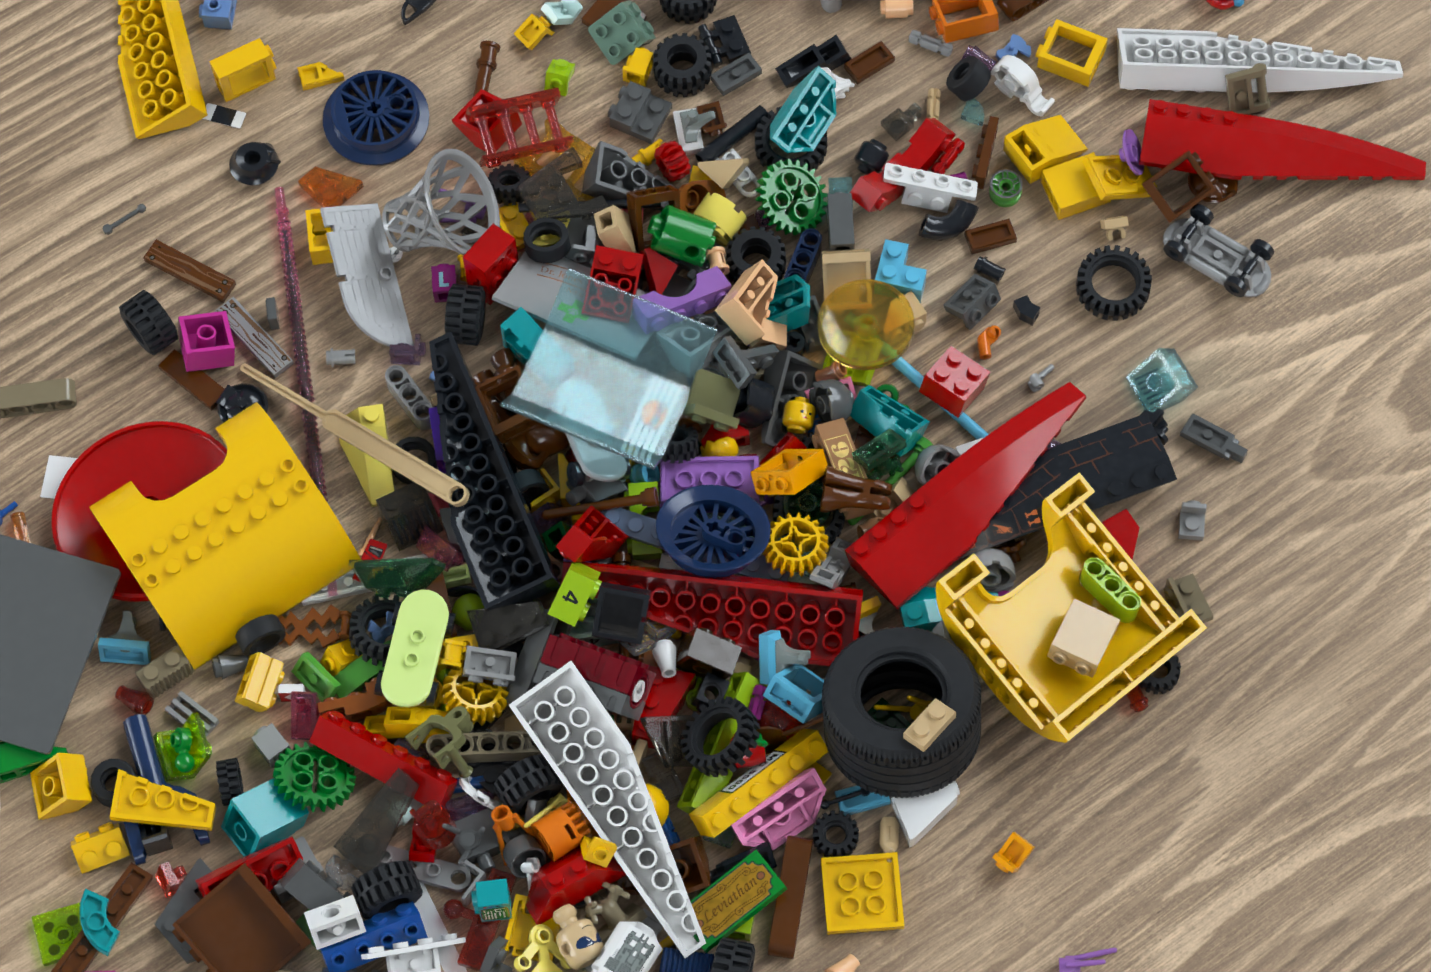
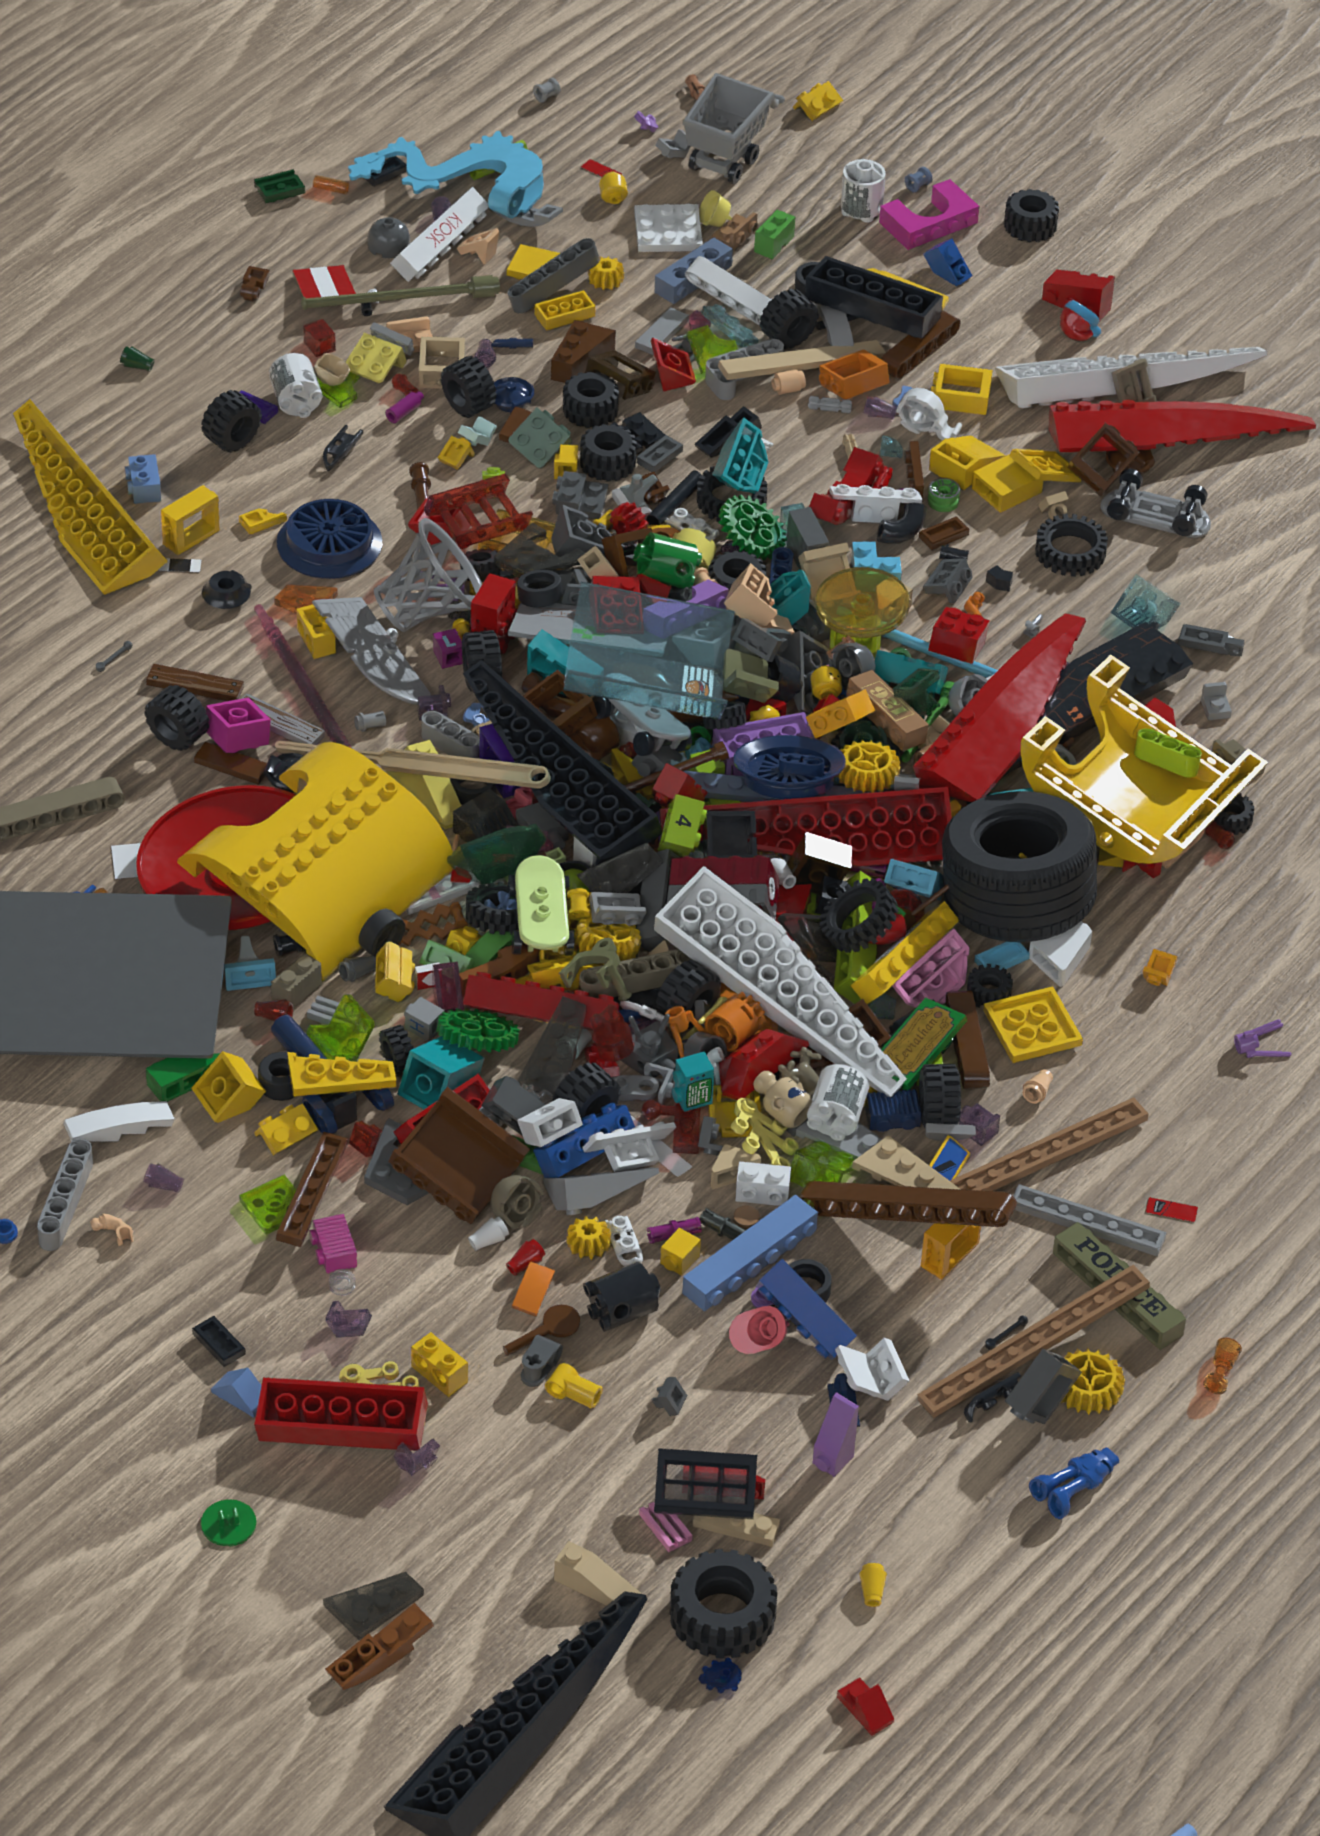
camera: 20 degrees left, 20 degrees down
teal tile [80,888,120,957] -> none
green plate [170,727,195,773] -> none
dark grey tile [265,297,280,330] -> none
yellow bracket [580,836,617,868] -> none
tan slope [698,158,749,189] -> none
piece [759,630,811,685] -> none
reddish brown piece [820,466,892,513] -> none
black hinge [820,788,870,809] -> none
reddish brown tile [844,41,895,84] -> none
black head [854,139,889,175] -> none
tan piece [879,817,899,862] -> none
clear smoke plate [881,103,922,141] -> none
tan plate [903,698,956,752] -> none
black tyre [946,56,991,101] -> none
tan panel [1047,598,1120,678] -> none
medium lavender dish [1119,129,1144,176] -> none

